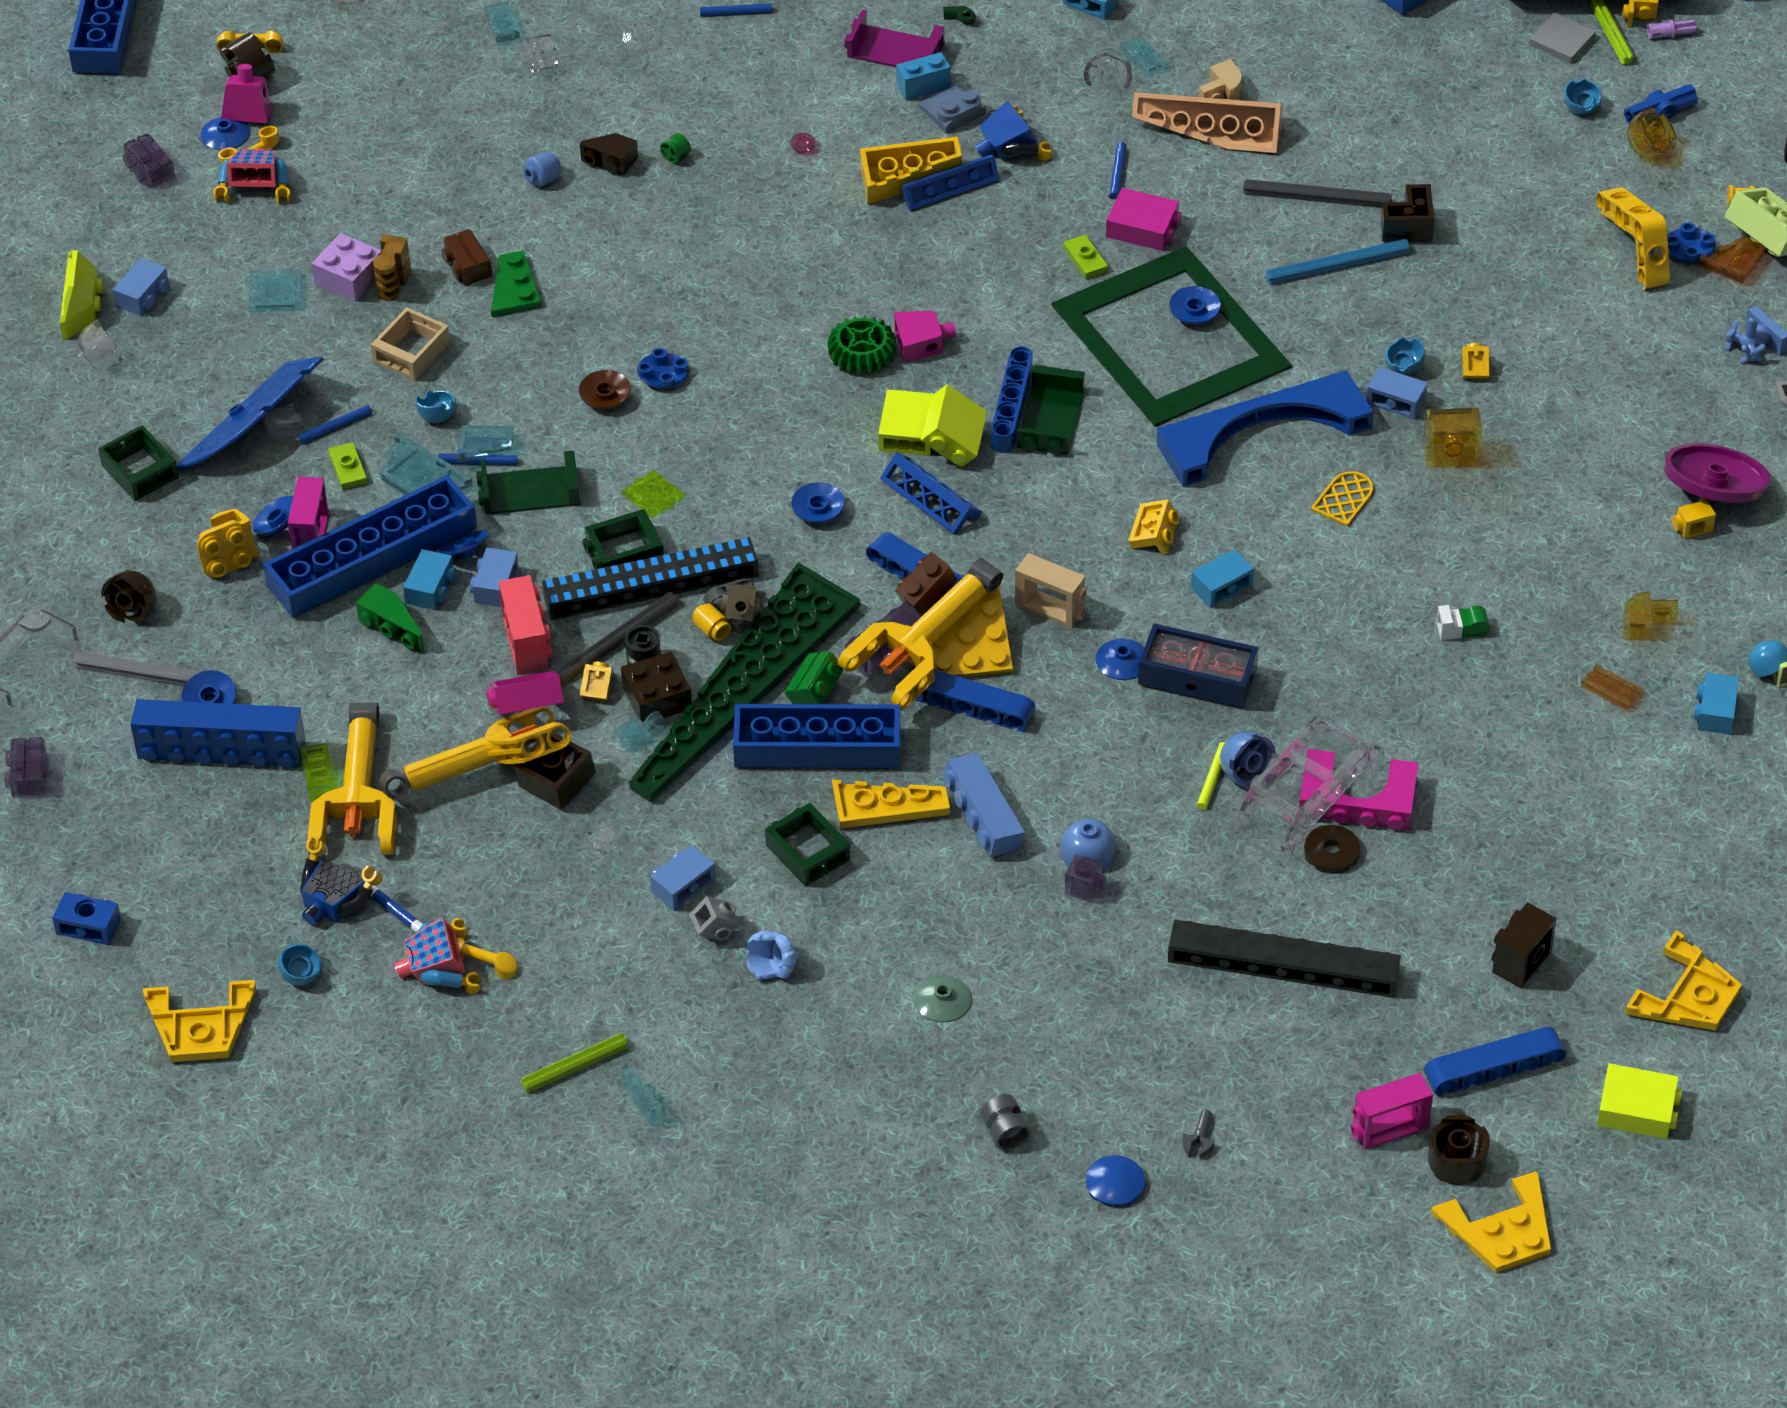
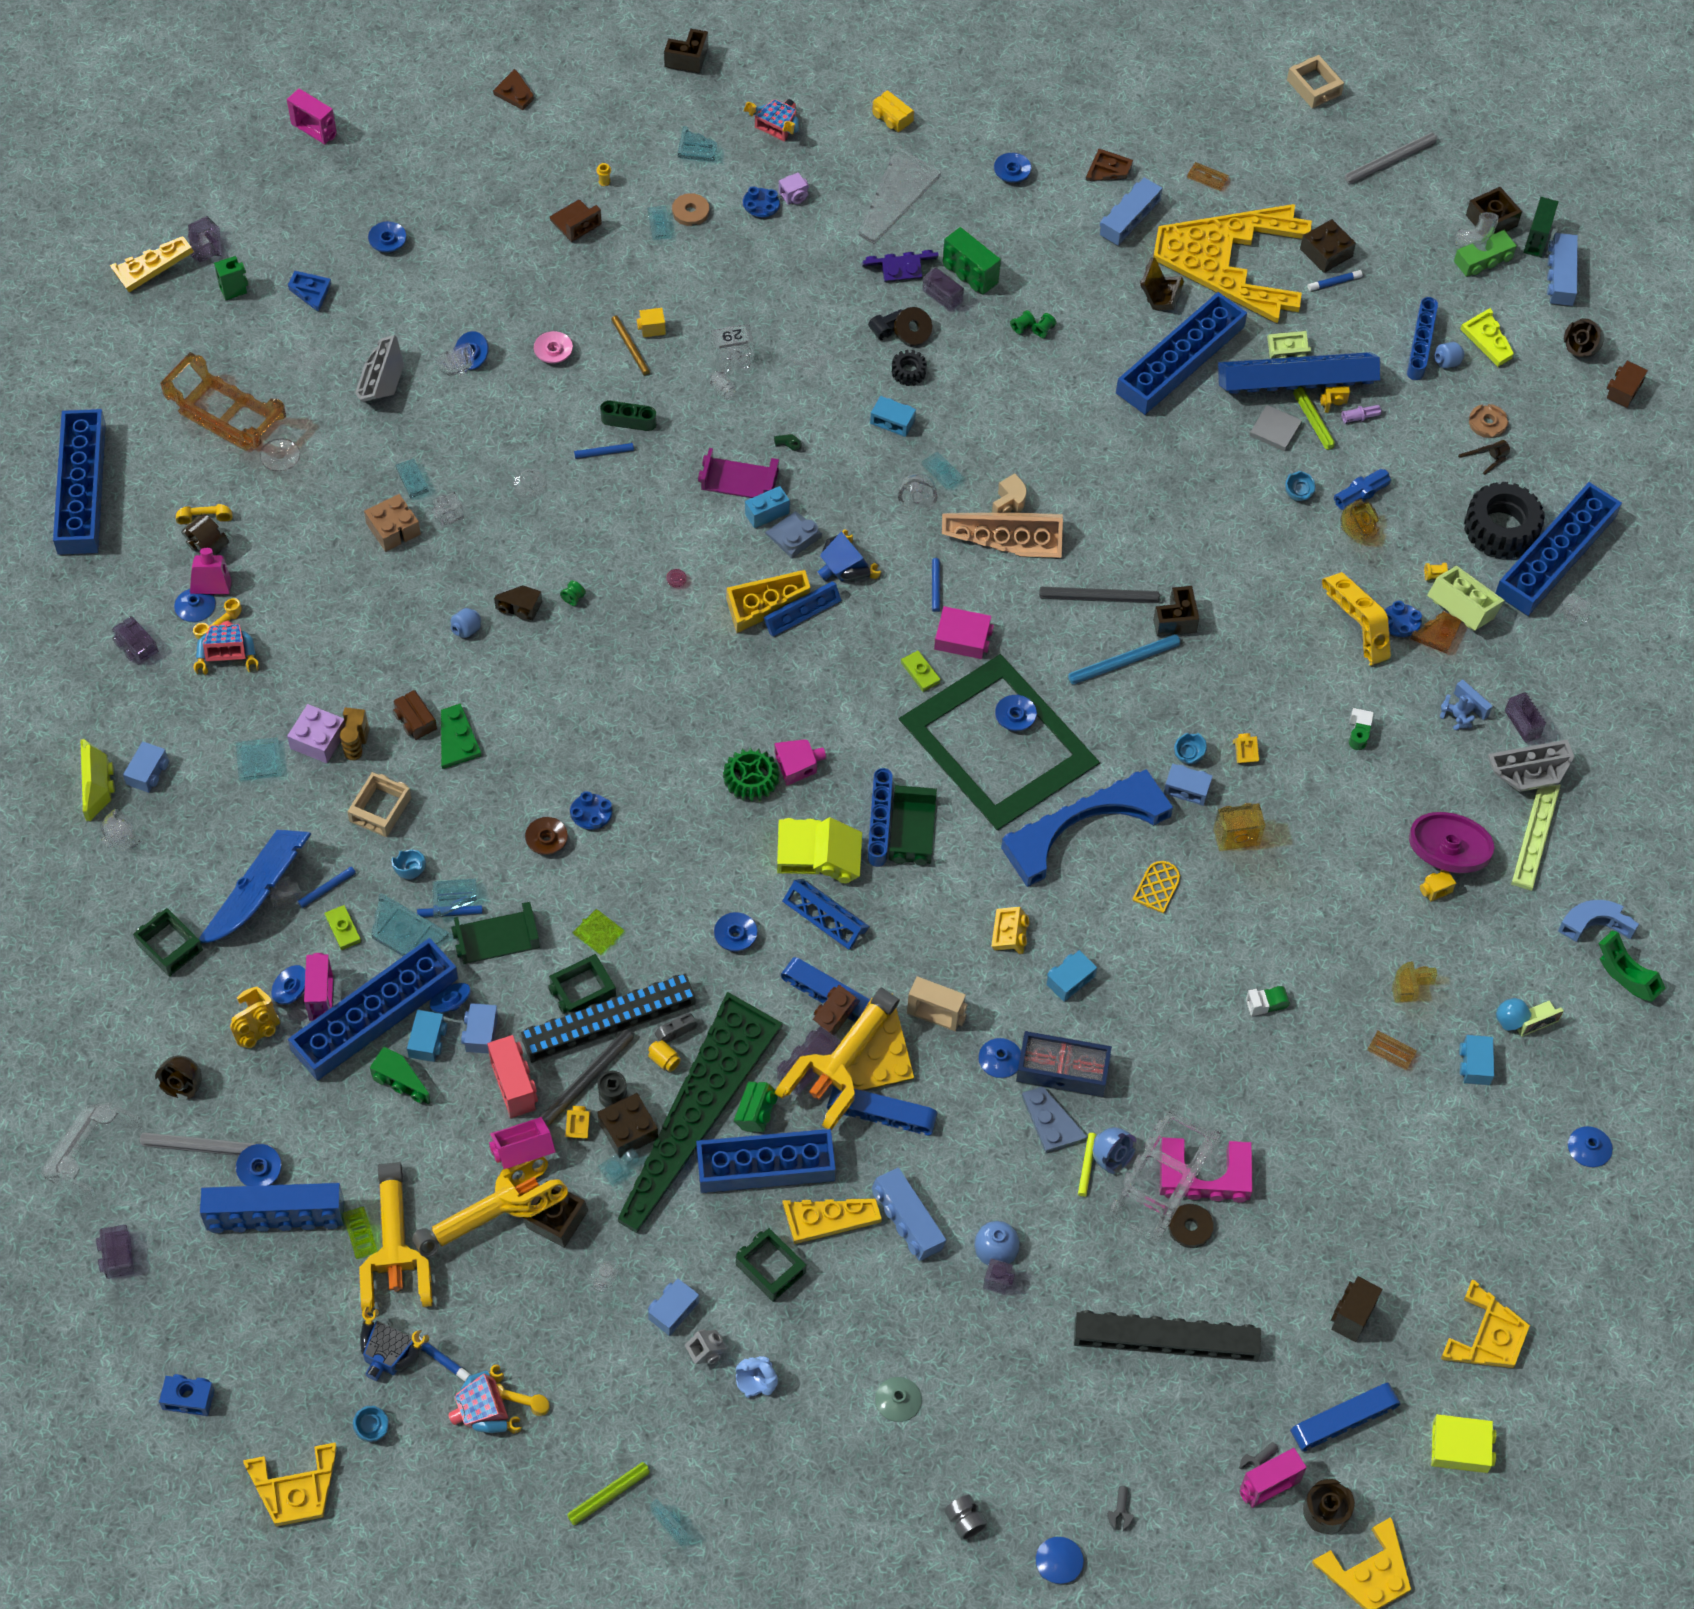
camera: 10 degrees left, 10 degrees up
dark tan brick [720,583,760,625] -> none
none -> medium nougat piece [364,494,421,552]
none -> sand blue wing [1022,1086,1088,1153]
none -> leg [1349,708,1373,750]

